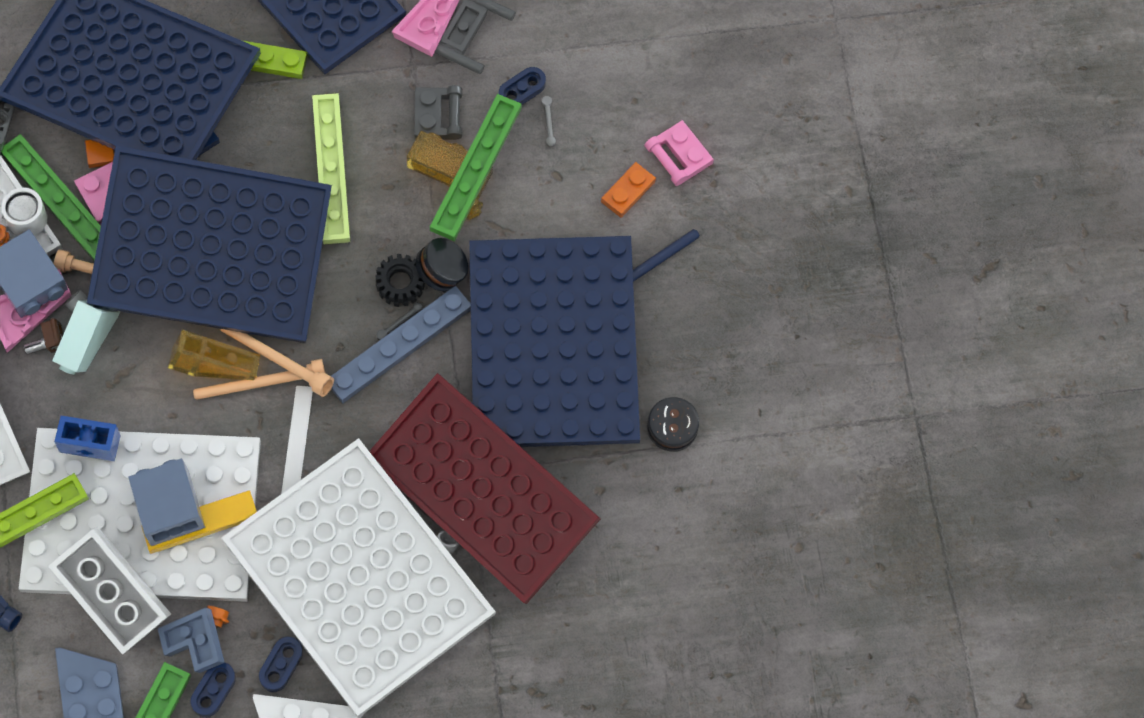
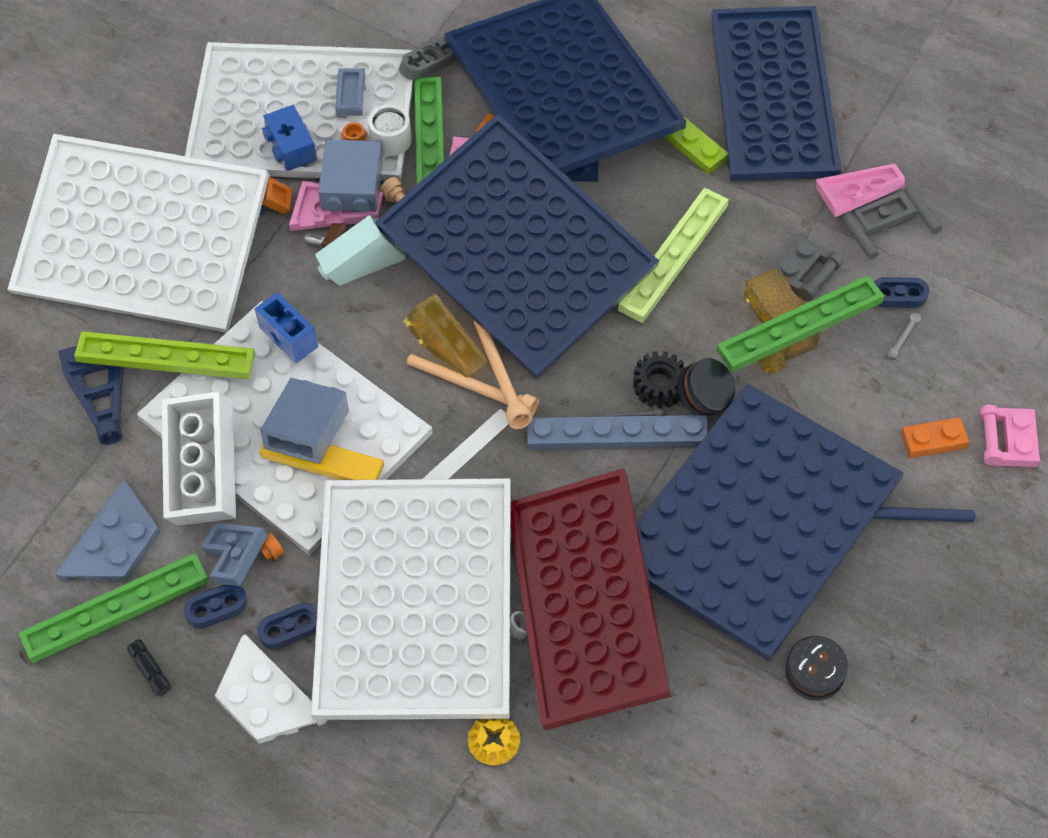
camera: 45 degrees right, 10 degrees down
none -> yellow gear [468,719,520,766]

